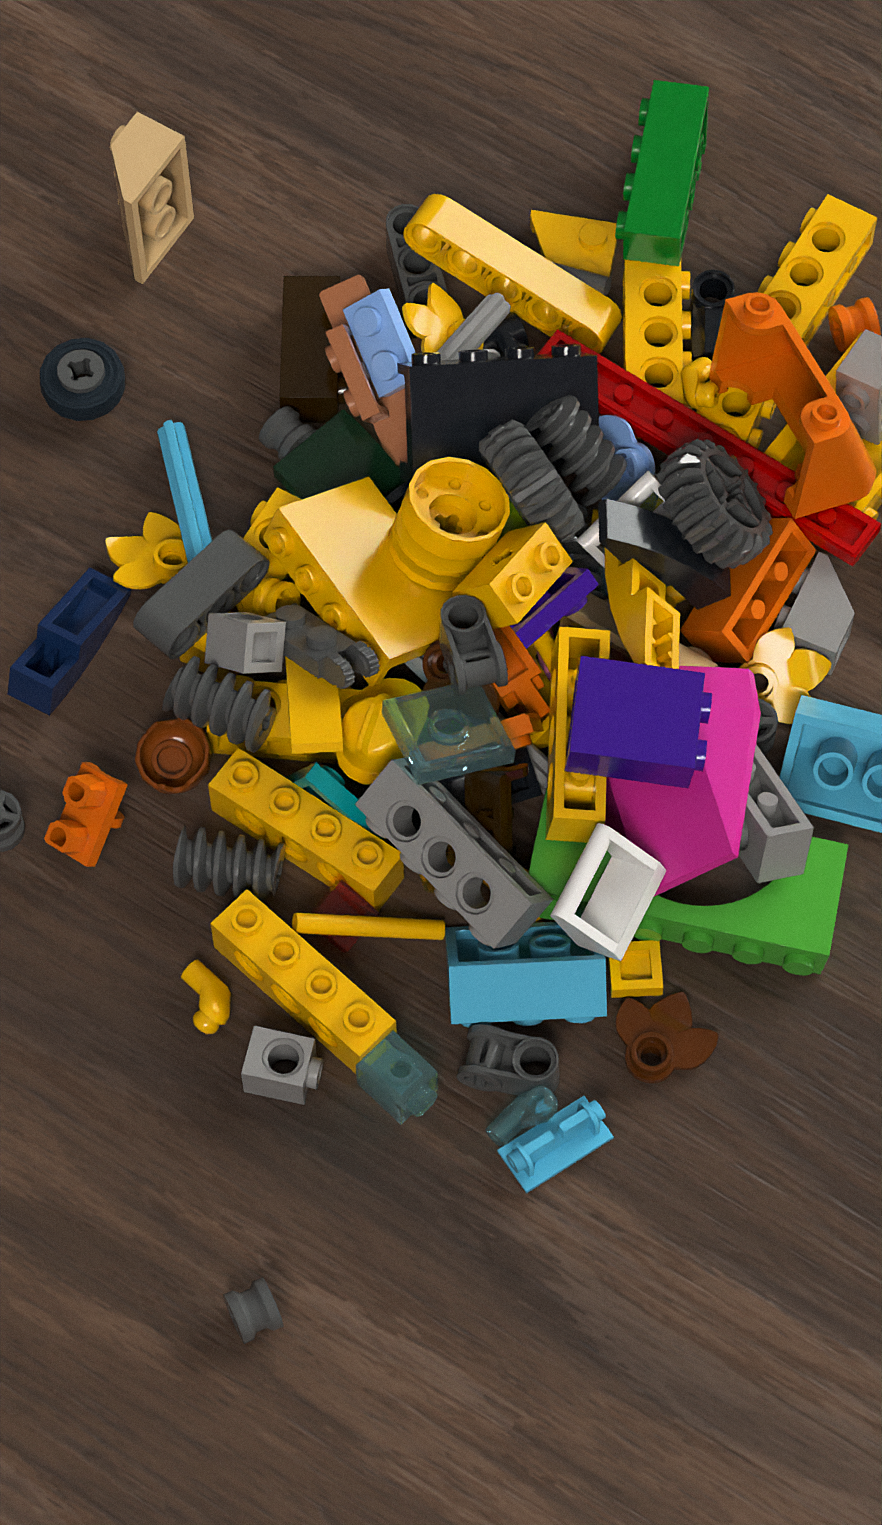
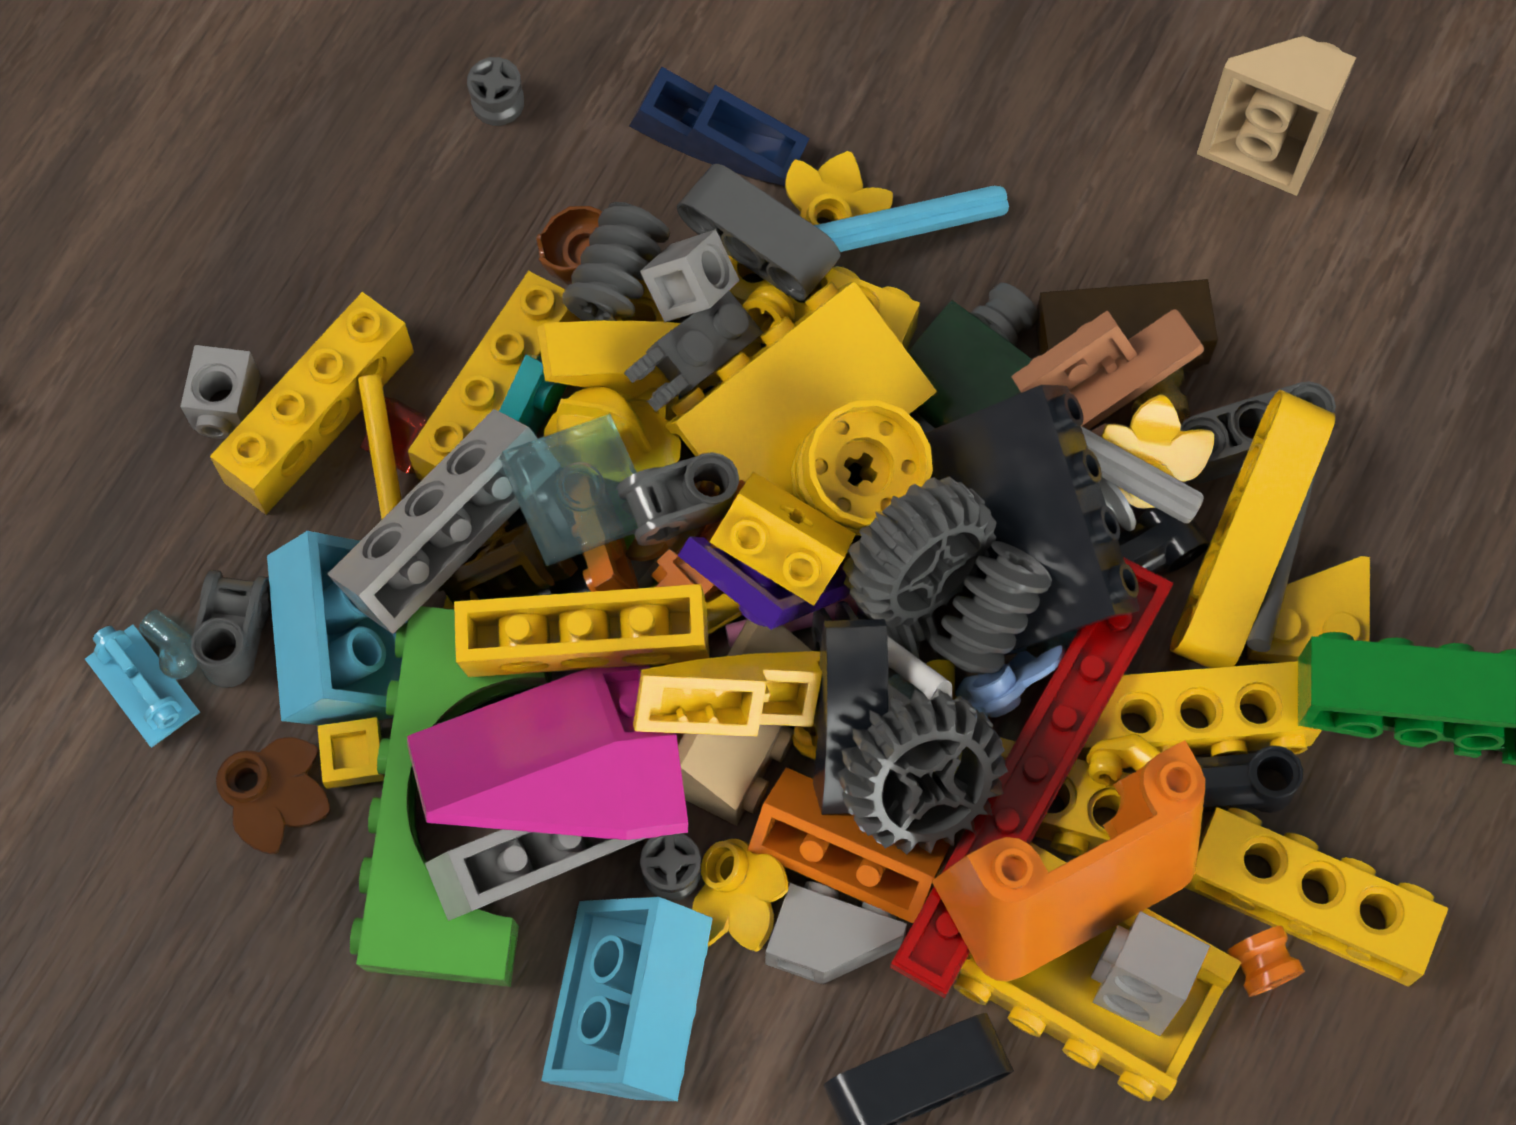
camera: 85 degrees right, 5 degrees up
black wheel [40,338,125,421] -> none
orange hips [44,762,128,867] -> none
dark grey piece [173,825,285,903] -> none
yellow arm [181,959,231,1034] -> none
light blue plate [343,289,416,398] -> none
clear light blue brick [356,1030,438,1125] -> none
white tile [550,823,667,961] -> none
dark purple brick [564,656,712,788] -> none

